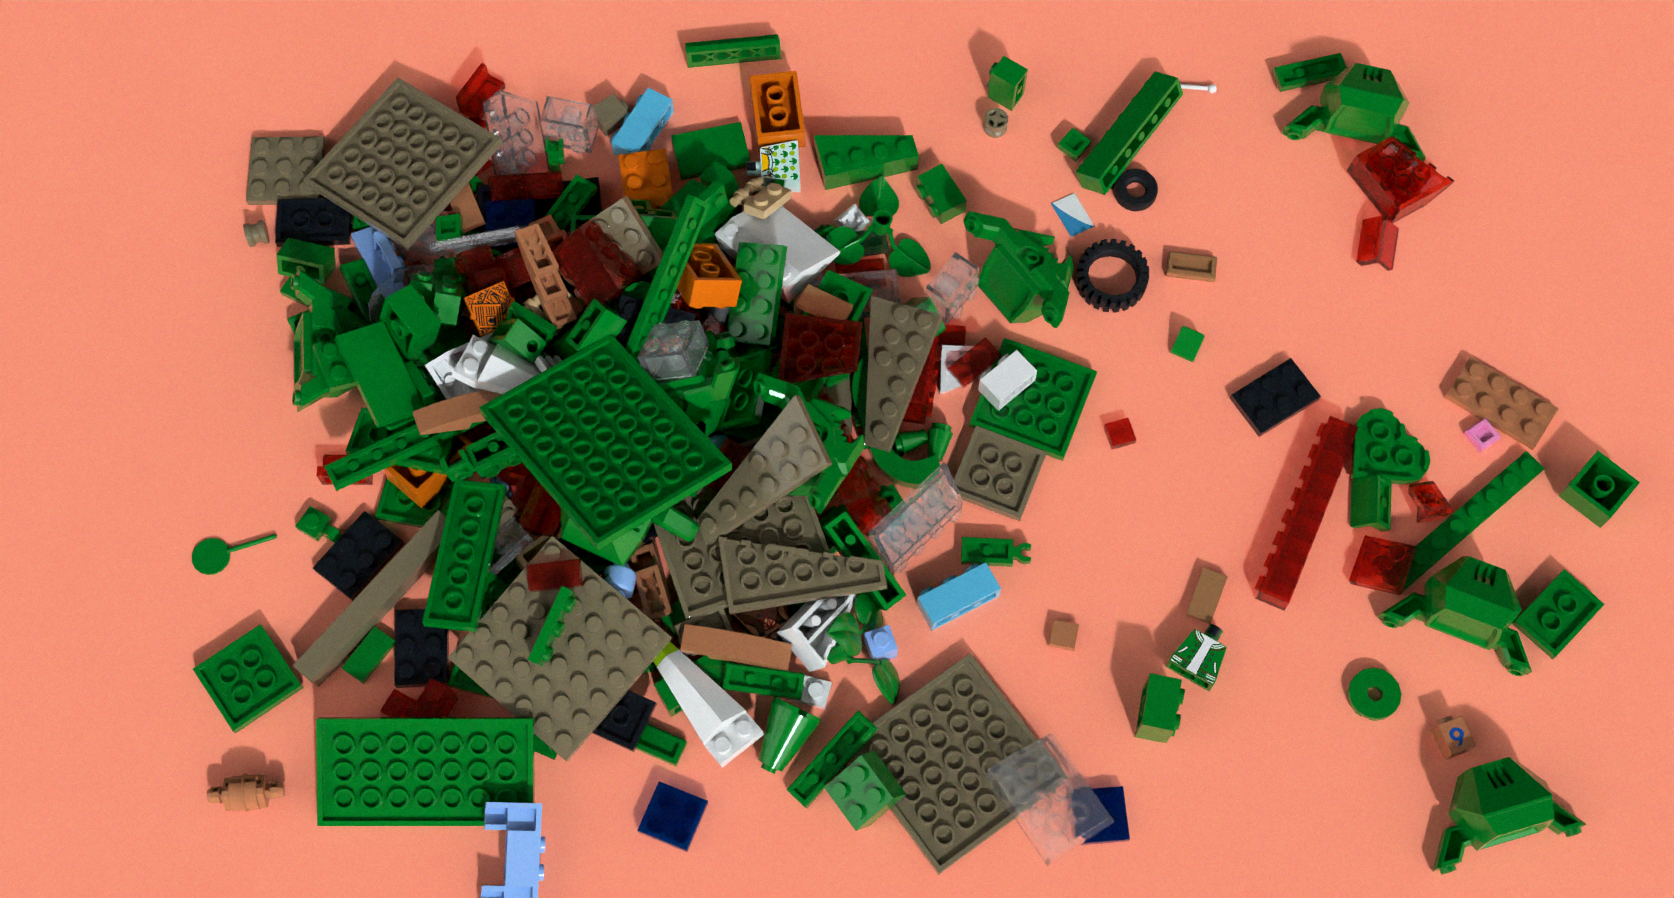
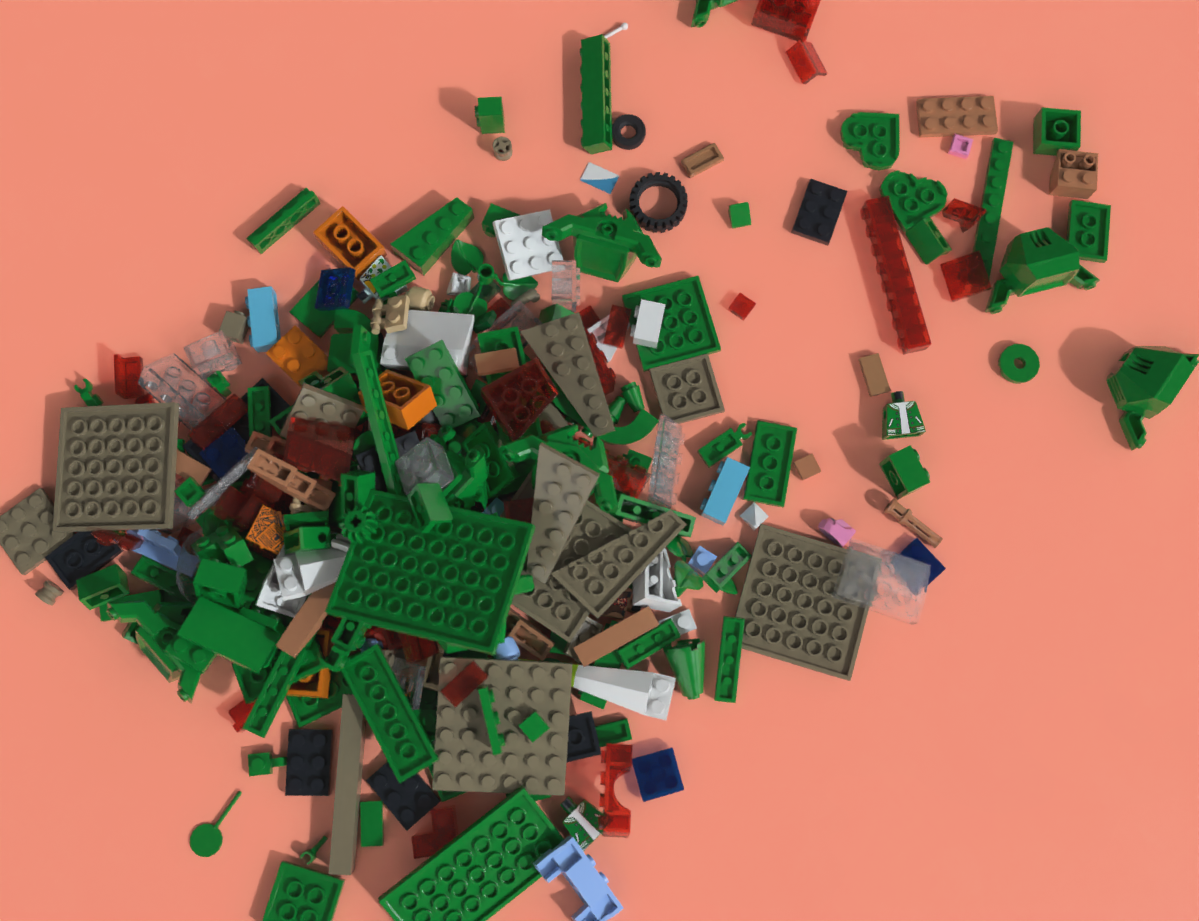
camera: 40 degrees left, 10 degrees up
green brick [824,751,906,831] -> none
green plate [1057,127,1091,161] -> none
nougat brick [1431,715,1476,760] -> none
none -> green plate [74,379,104,406]
none -> clear red slope [91,530,144,551]
none -> green hand [300,835,328,865]
none -> clear blue plate [315,267,356,311]
none -> green gear [339,505,379,544]
none -> green plate [370,260,416,299]
none -> tan head [404,286,435,311]
none -> green panel [407,483,453,533]
none -> dark green tile [473,310,497,334]
none -> white plate [492,209,565,281]
none -> dark tan arm [511,289,540,311]
none -> green tile [518,710,550,743]
none -> torso [560,796,613,852]
none -> clear red arch [598,743,633,838]
none -> green tile [702,542,752,593]
none -> white slope [740,502,769,531]
none -> green tile [743,420,797,508]
none -> bright pink rock [818,518,856,547]
none -> green plate [840,112,900,171]
none -> nougat pin [883,498,943,548]
none -> nougat slope [1049,149,1098,199]

